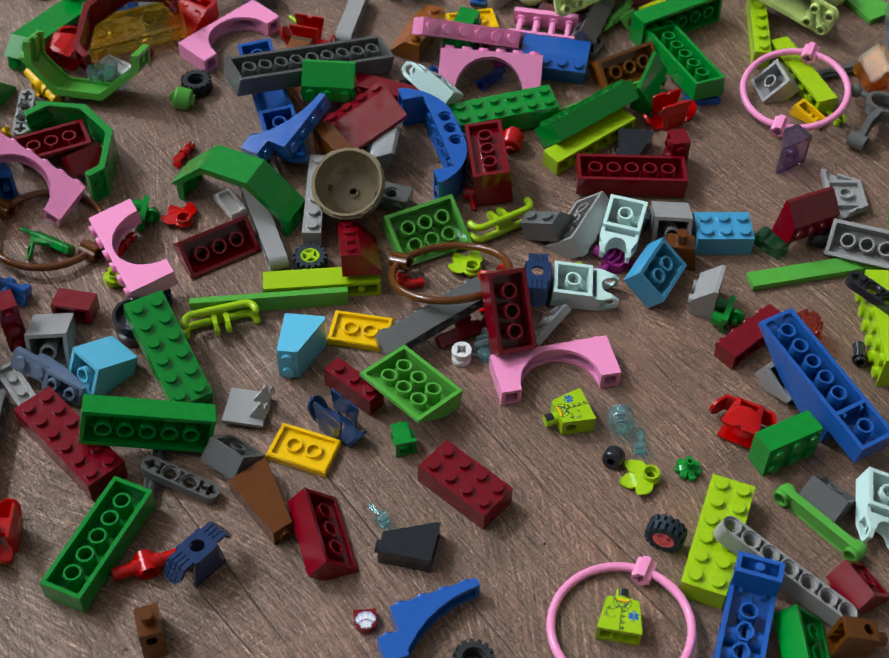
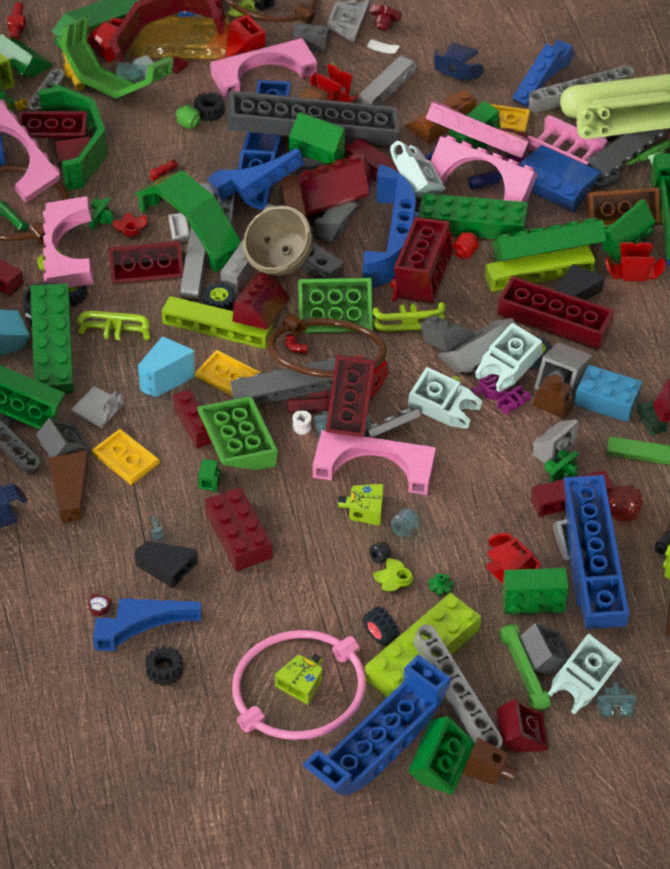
camera: 25 degrees right, 0 degrees up
red piece [118,231,137,258] -> none
bright green tile [189,287,349,313] -> none
dark red slope [287,487,359,581] -> none
dark blue piece [307,388,367,447] -> none
lime plate [448,250,483,277] -> none
dark blue piece [524,253,552,307] -> none
dark azure brick [623,237,687,308] -> none
clear light blue hand [632,429,646,455] -> none
dark red brick [662,128,691,165] -> none

